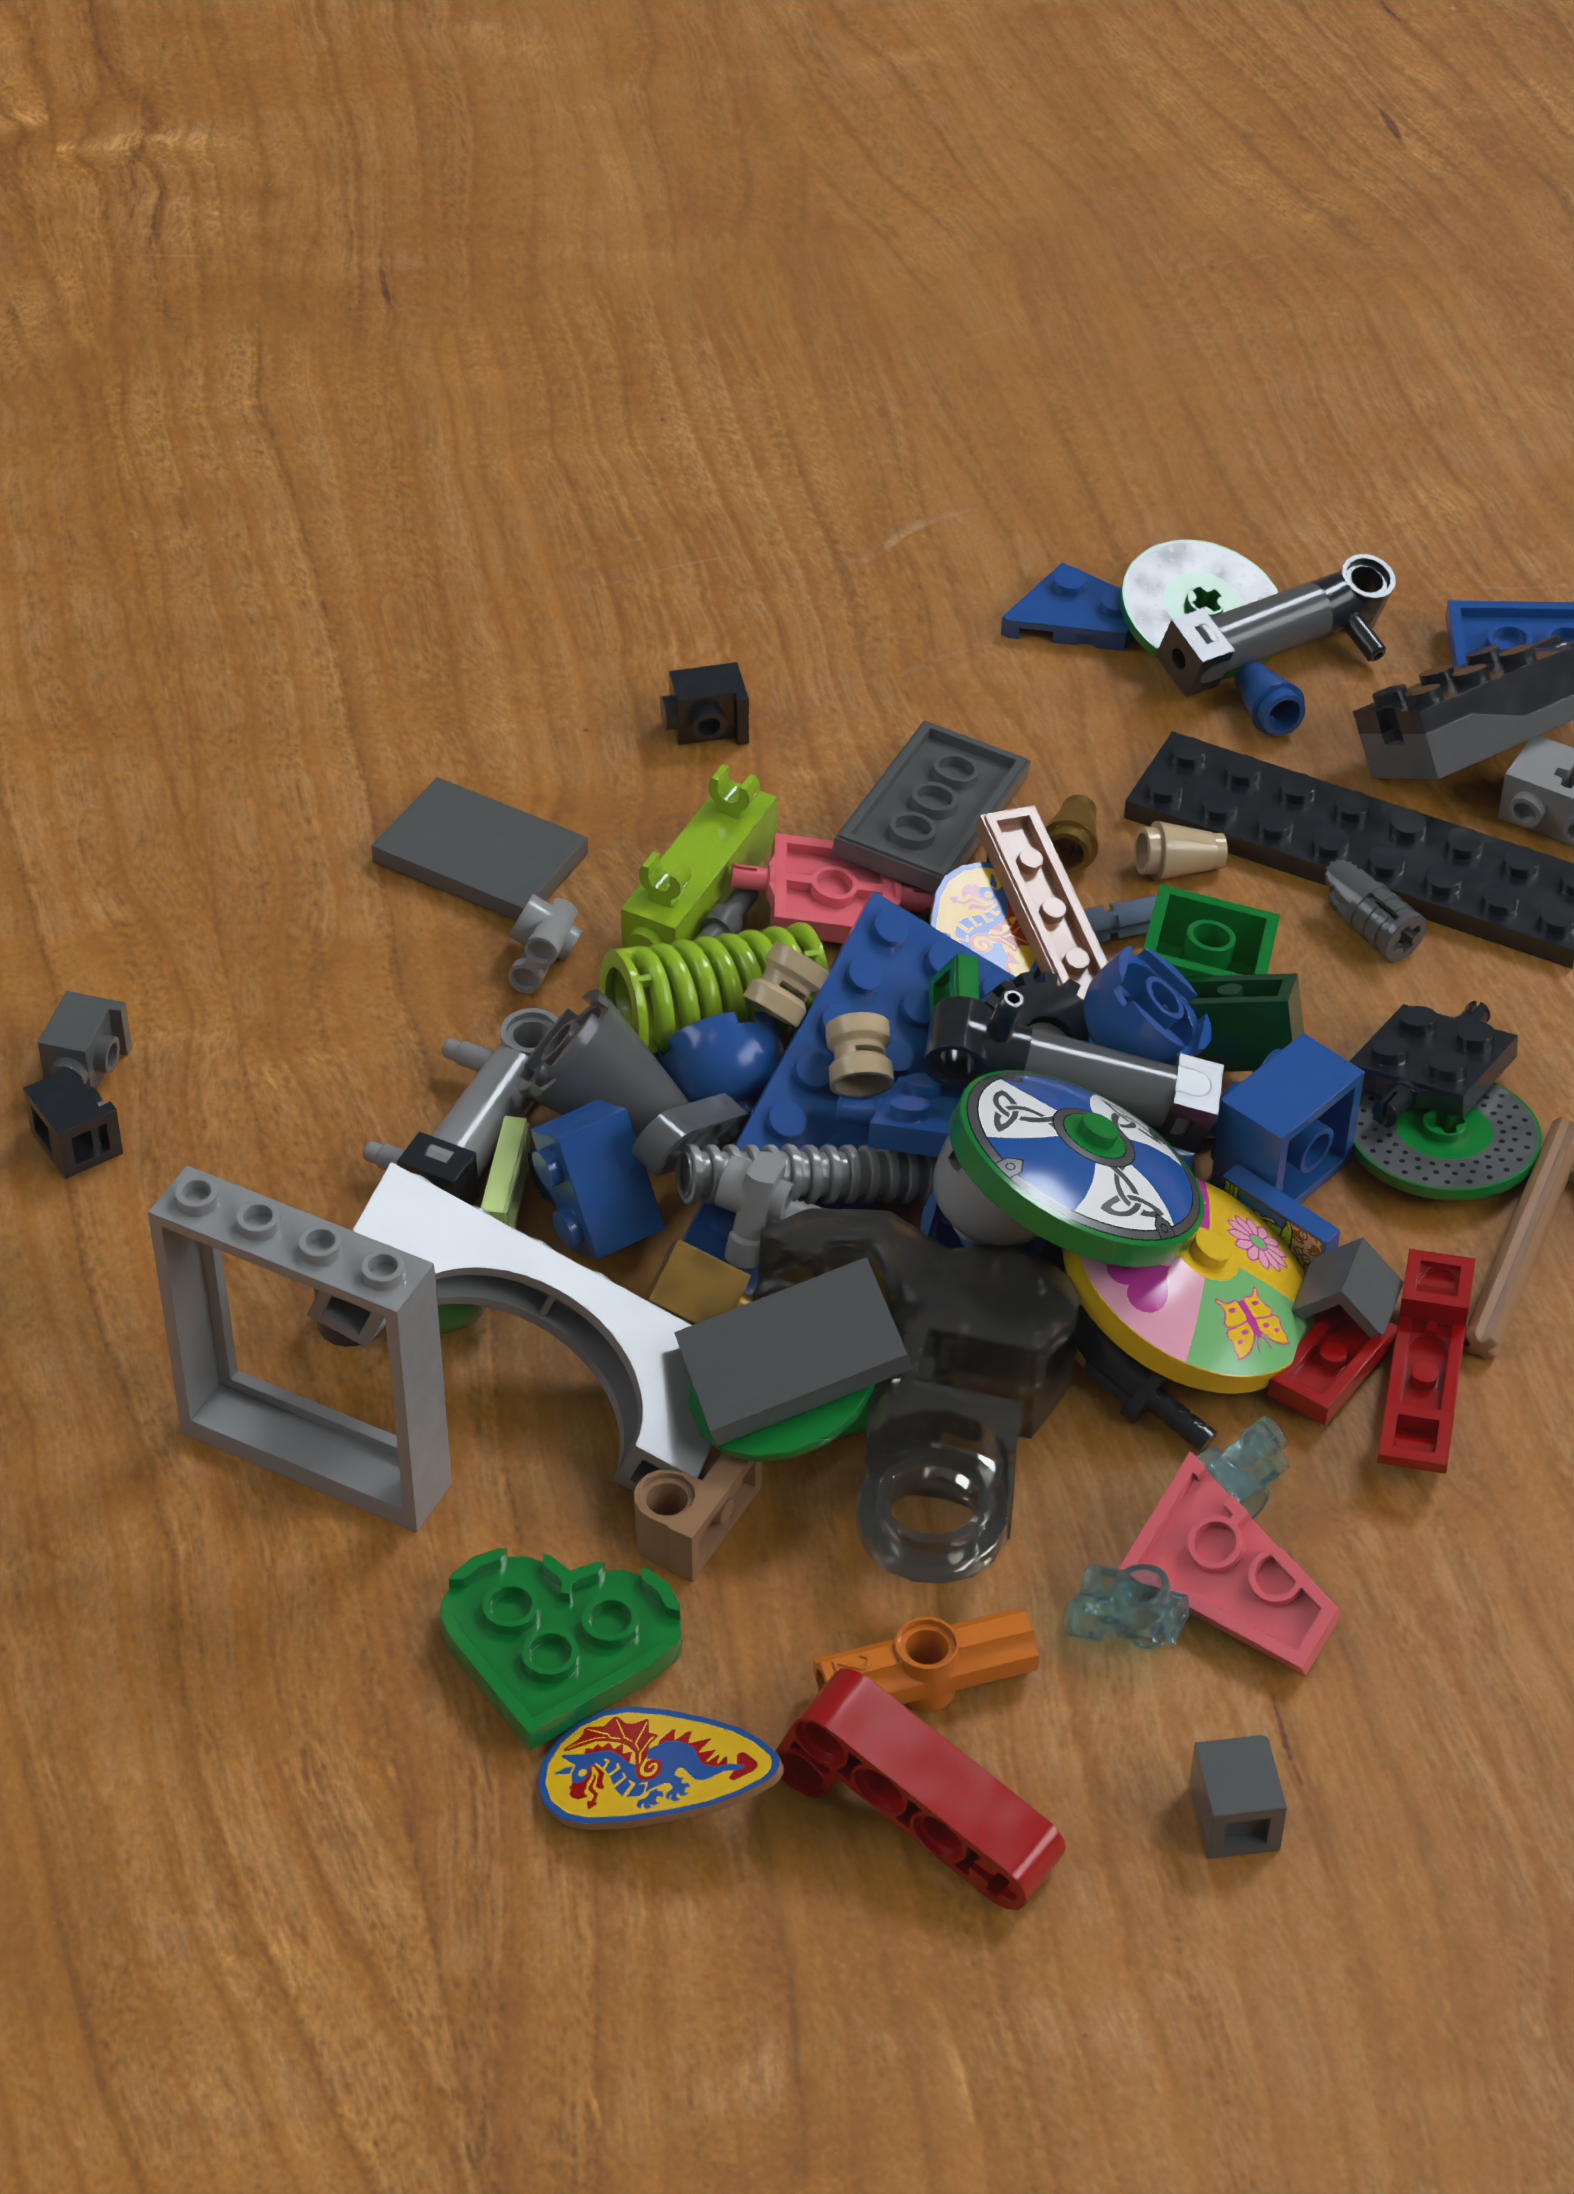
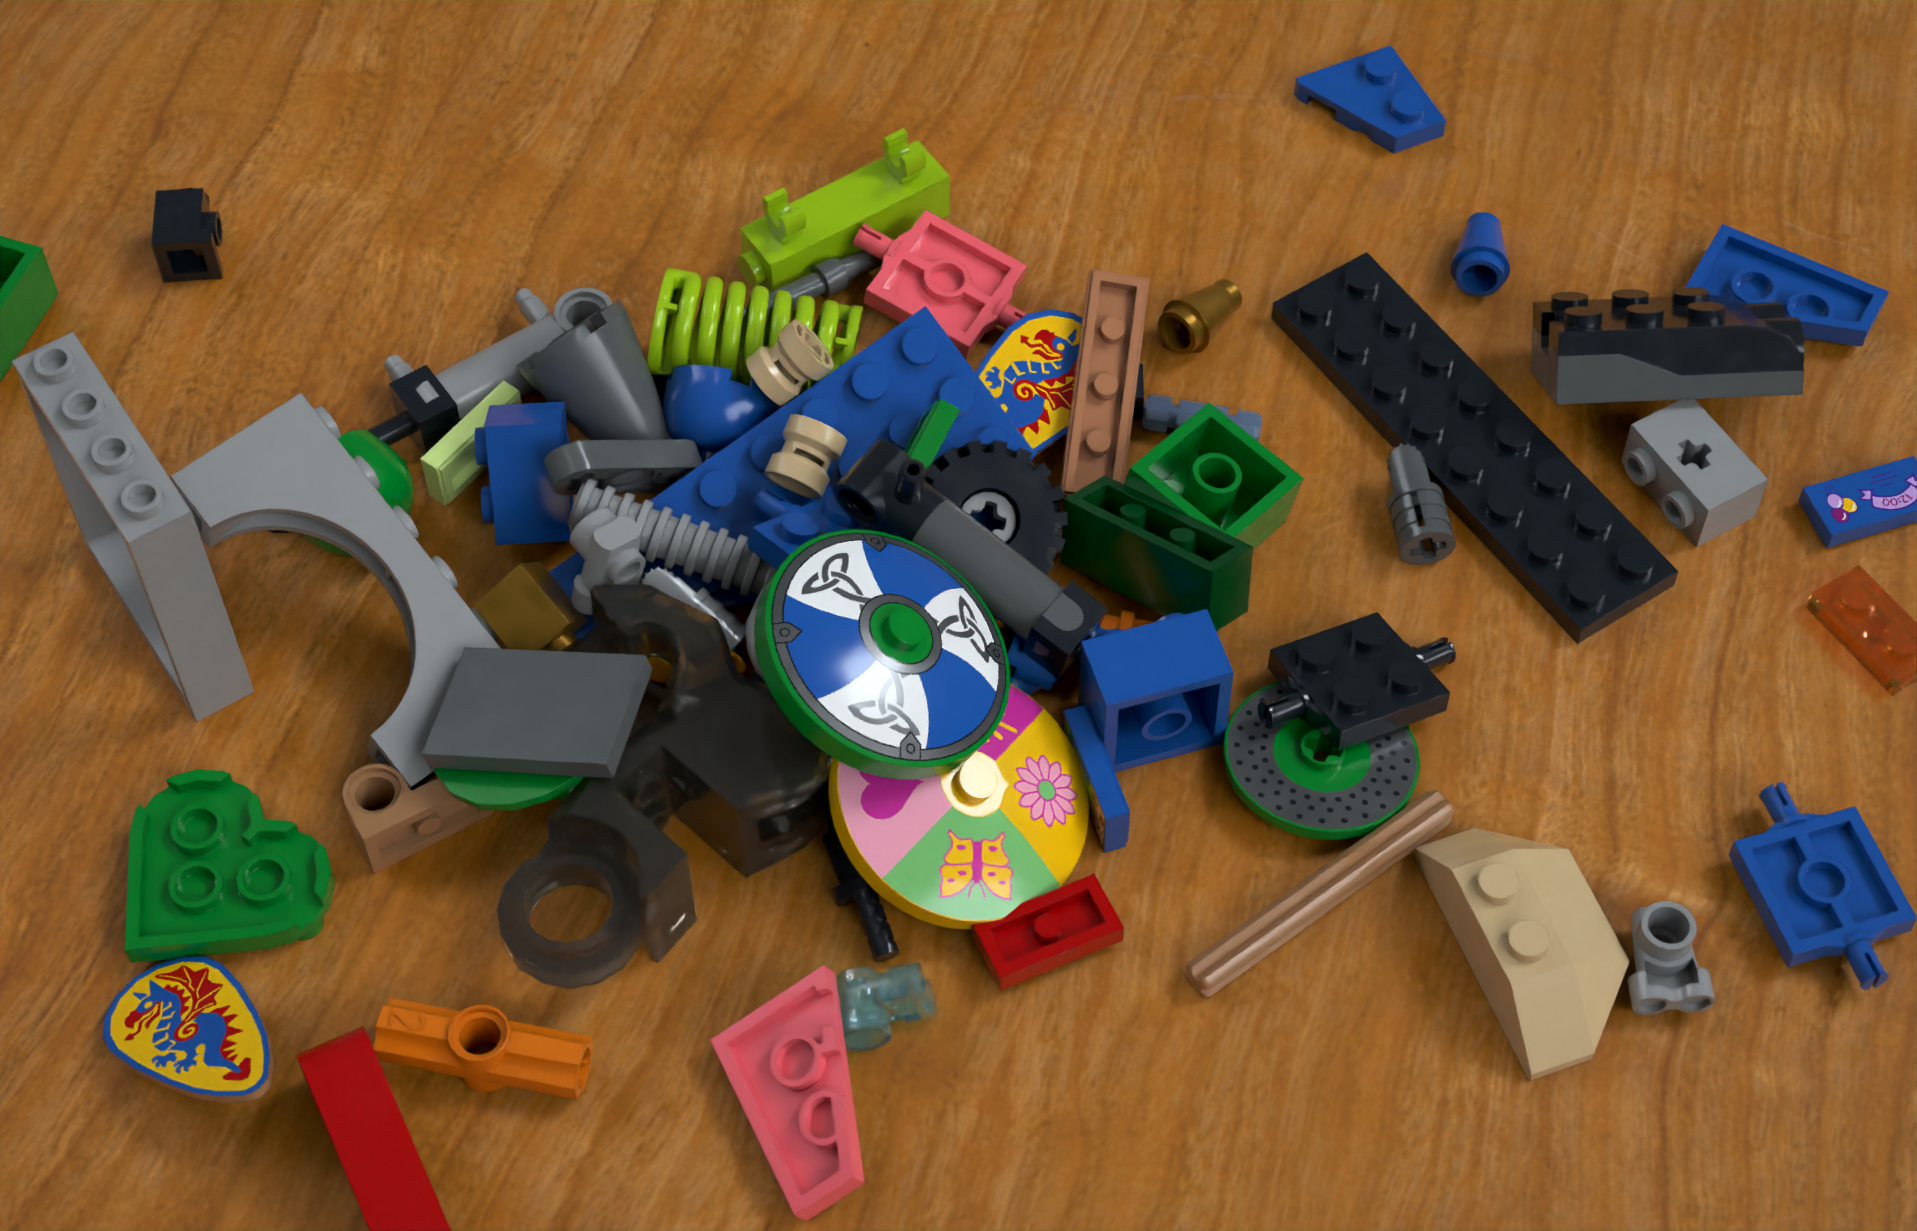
camera: 30 degrees right, 10 degrees up
dark grey brick [37,991,132,1089] -> none
dark grey tile [371,777,588,921] -> none
light grey plate [508,894,583,993] -> none
black brick [660,662,749,745] -> none
dark grey tile [831,721,1031,894] -> none
clear light blue plate [1065,1563,1189,1649] -> none
blue cylinder [1084,946,1211,1065] -> none
piece [1119,540,1279,678] -> none
tan cone [1134,821,1228,881] -> none
piece [1156,554,1396,697] -> none
dark grey panel [1292,1237,1404,1338] -> none
red slope [1377,1248,1476,1474] -> none

